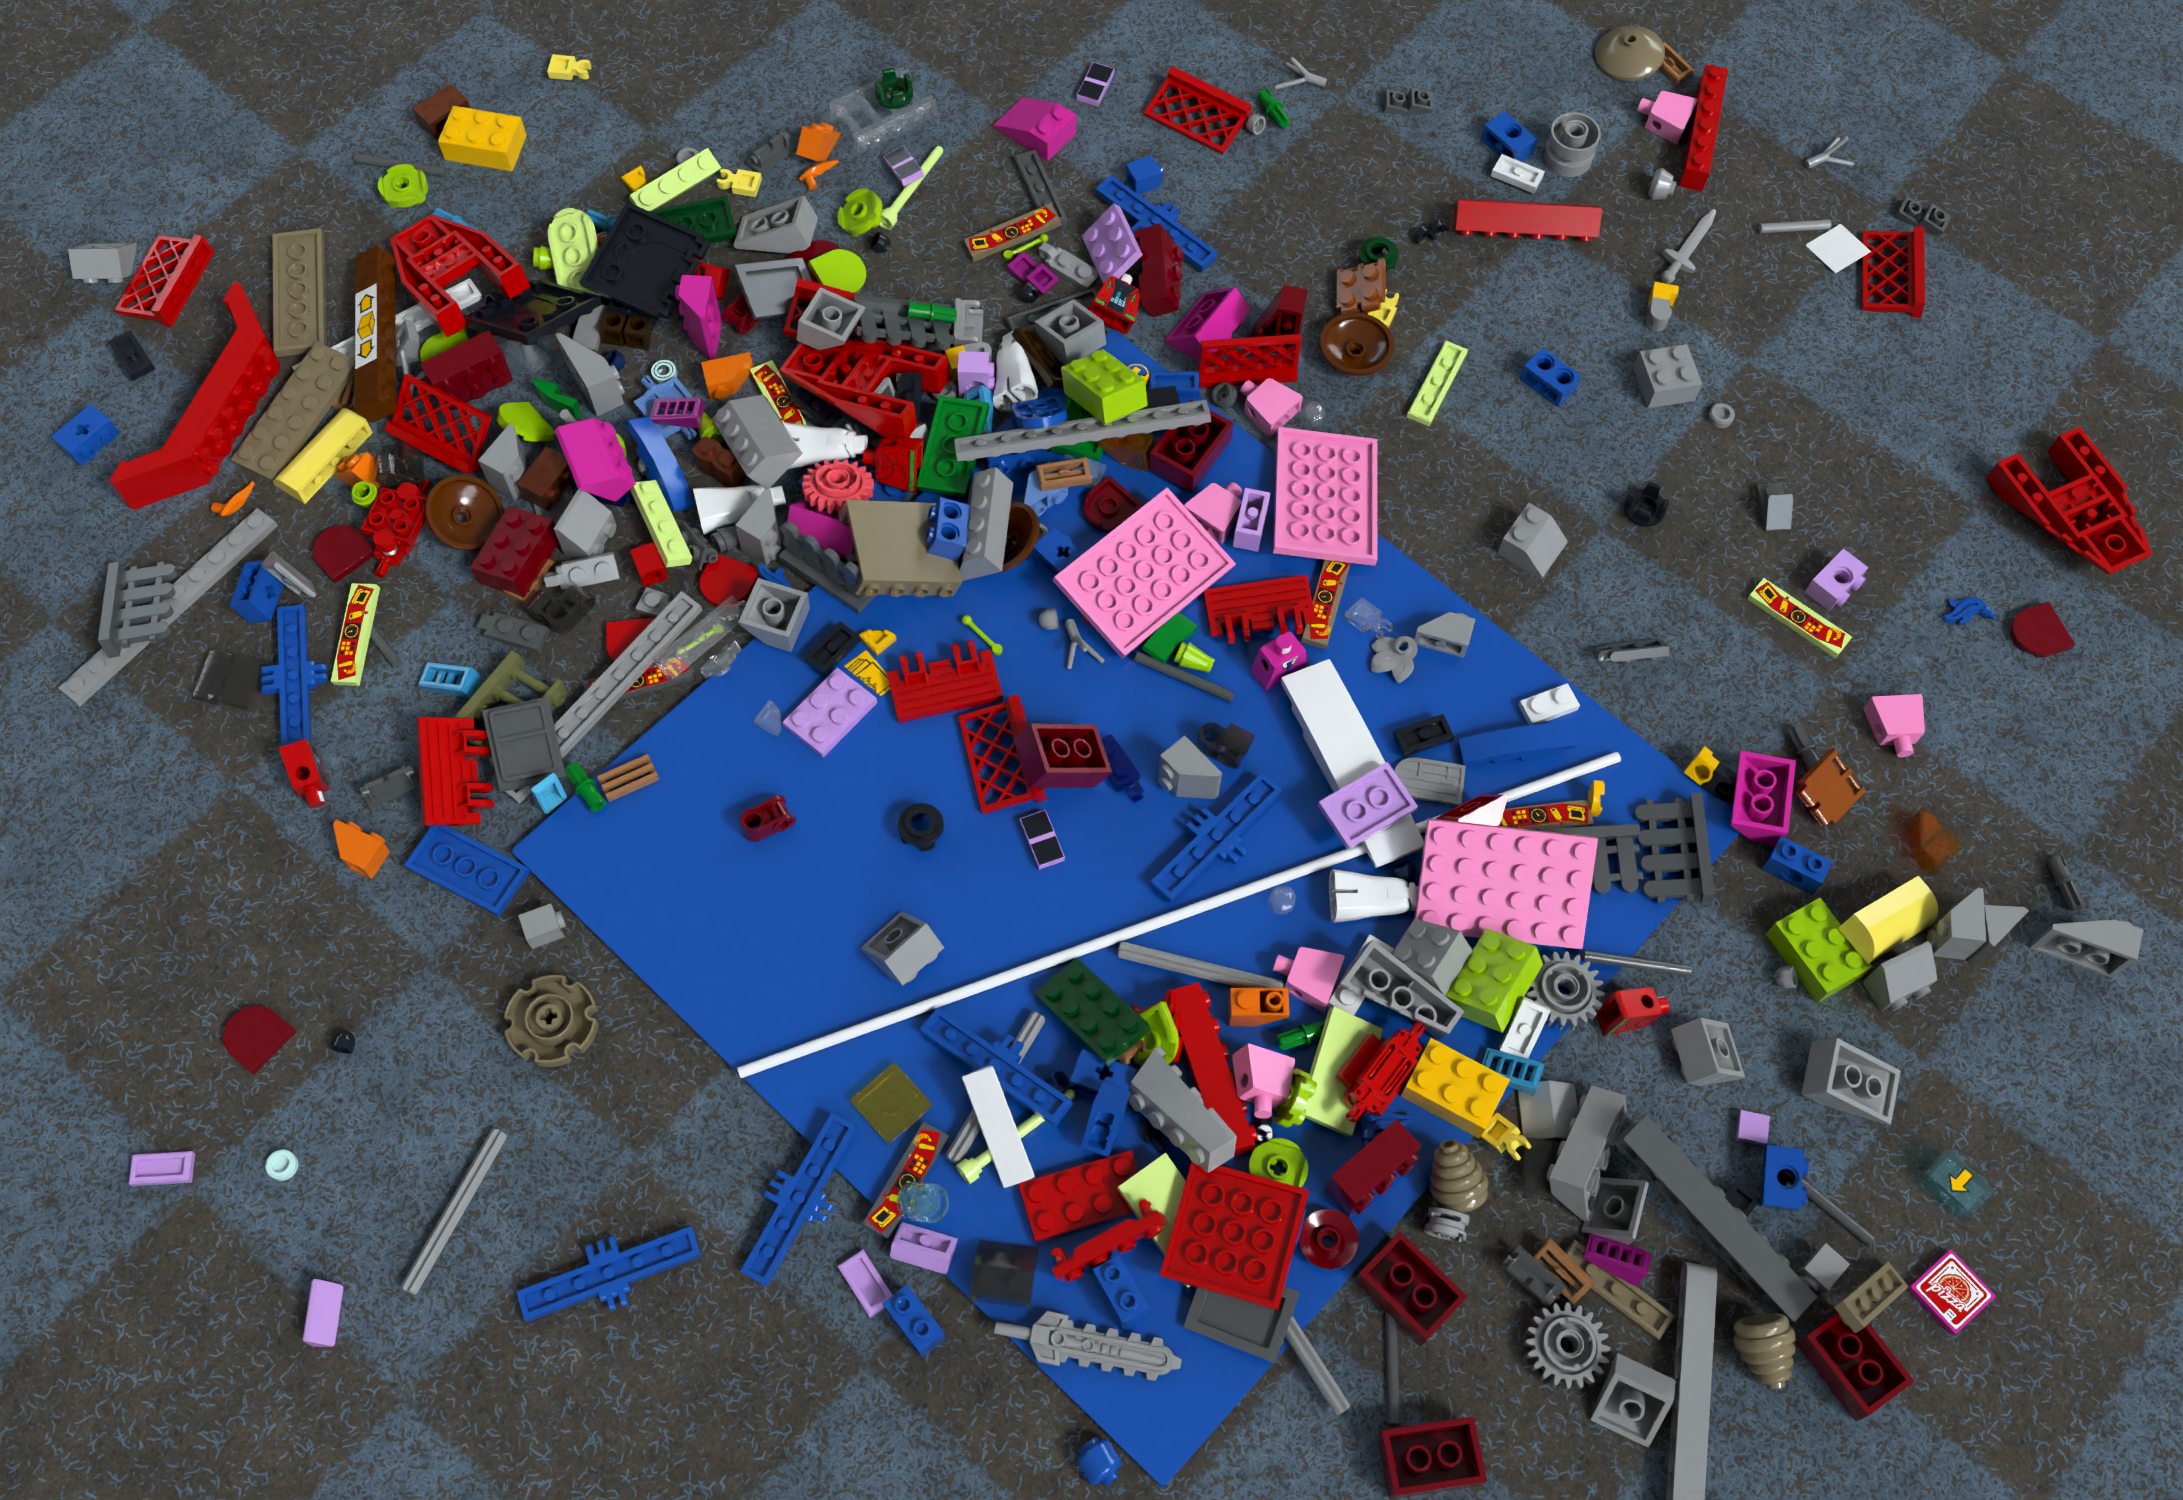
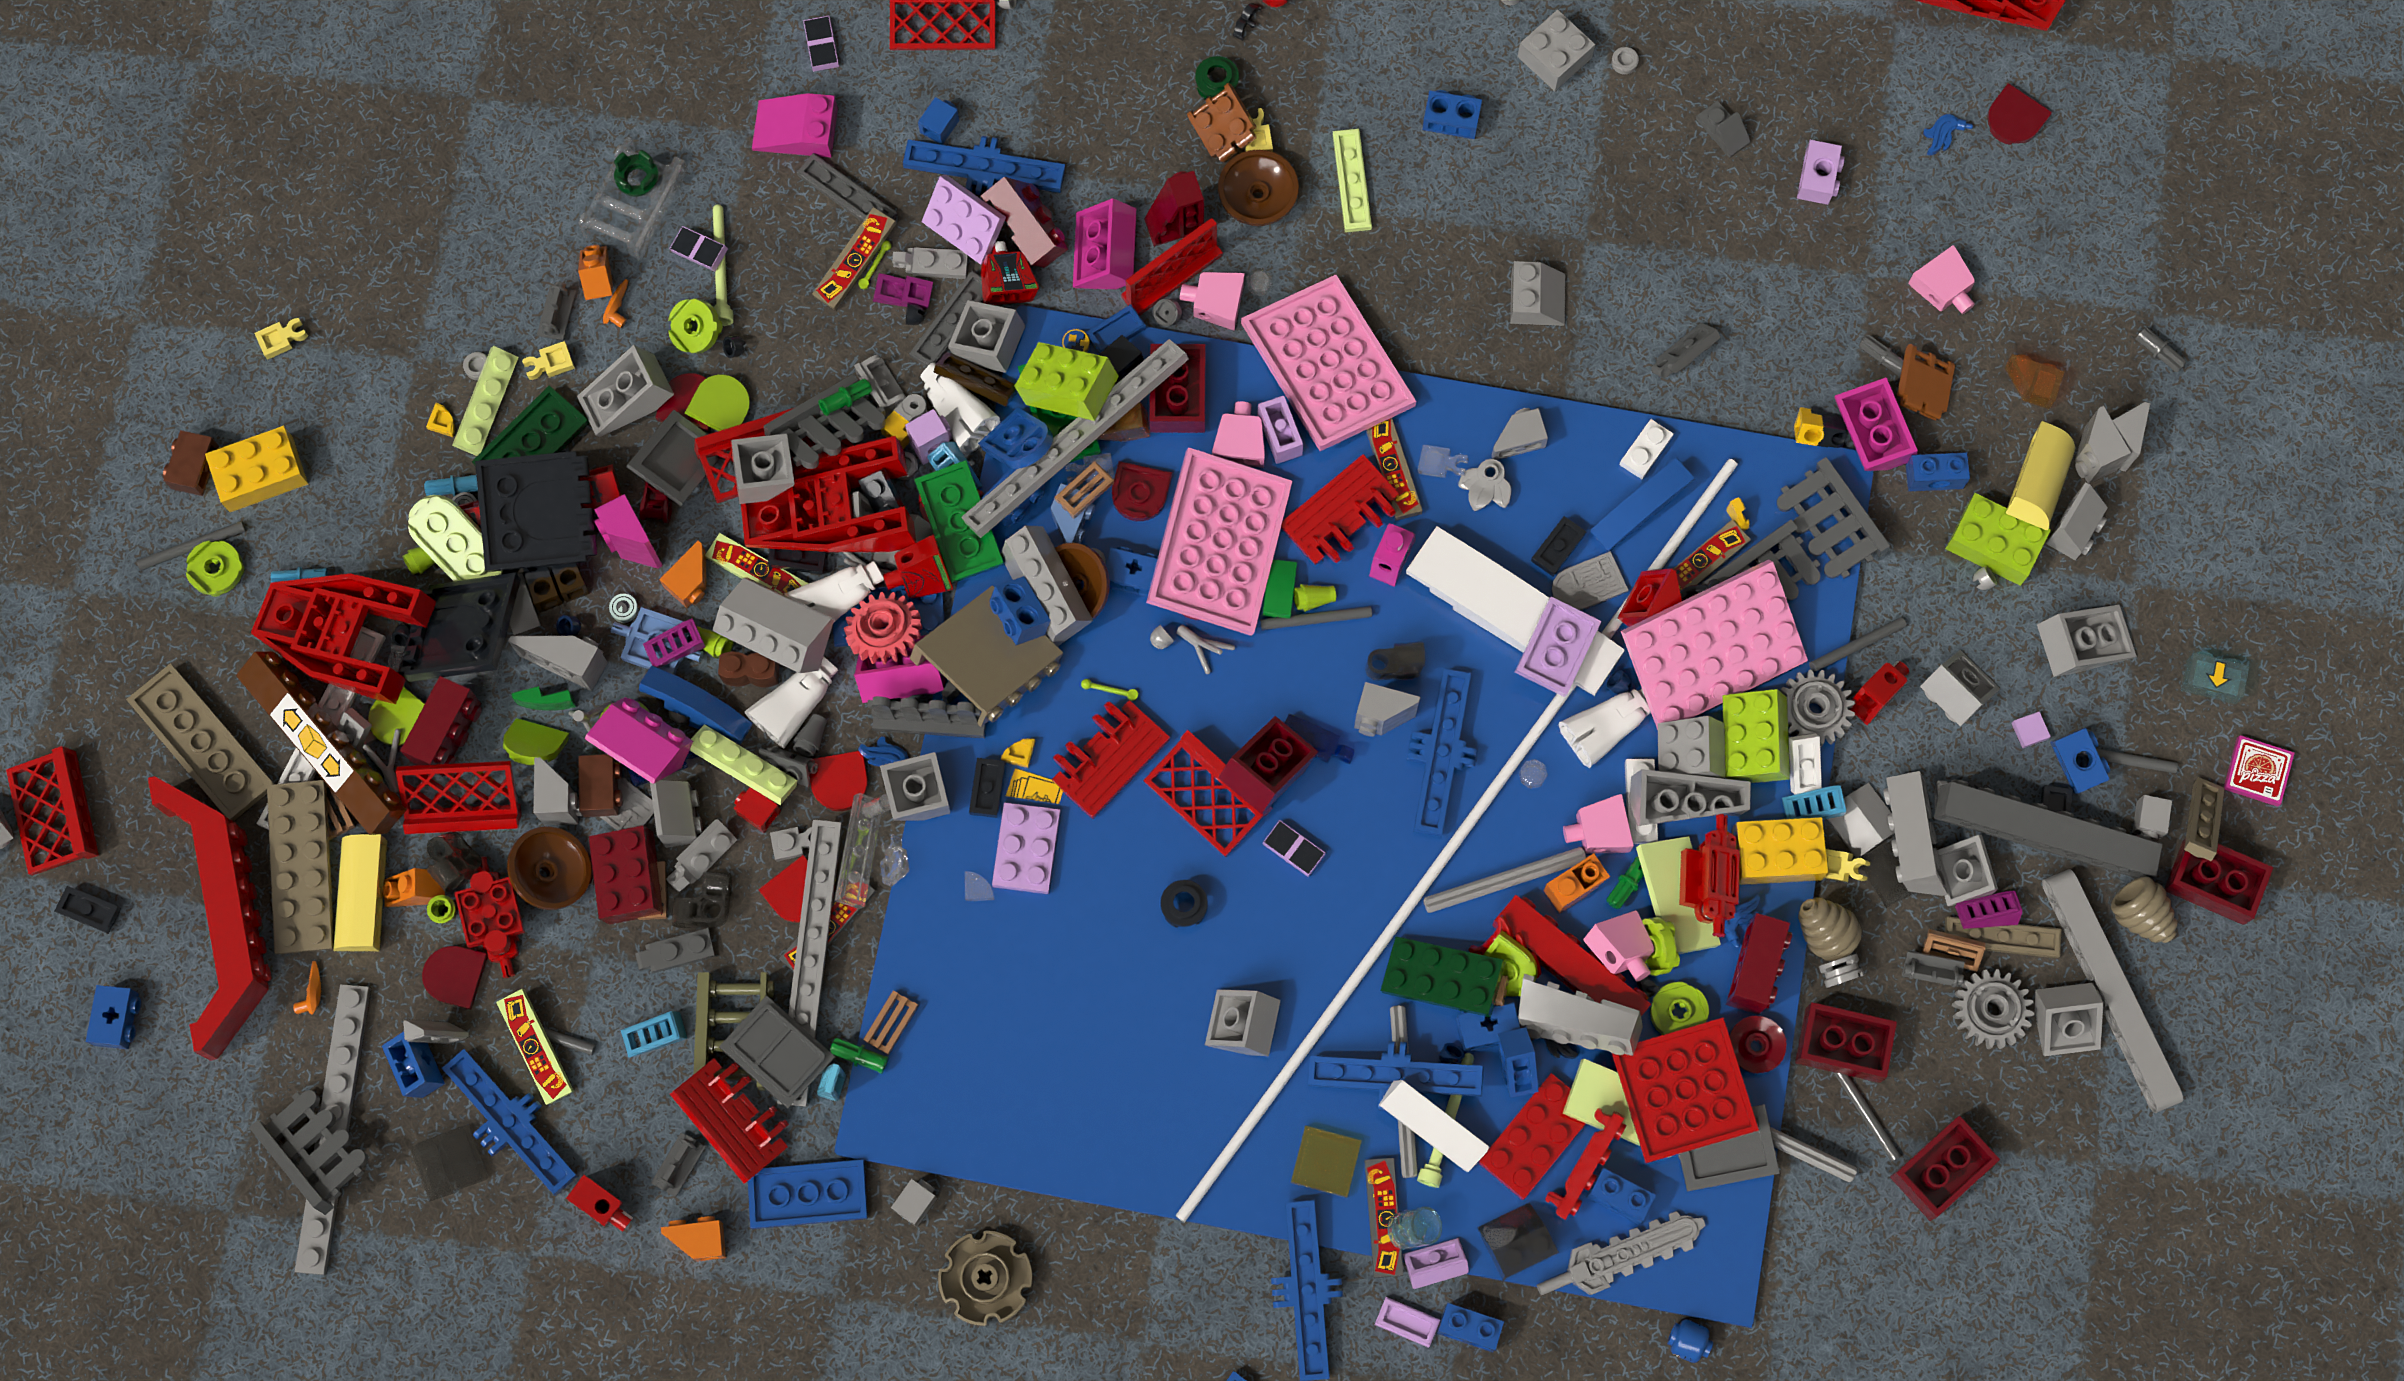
camera: 30 degrees left, 10 degrees up
light grey slope [735,488,782,566] -> none
dark red piece [740,795,796,842] -> none
black piece [1624,482,1669,527] -> none
tile [1747,578,1852,659] -> none
light grey slope [2030,920,2143,978] -> none

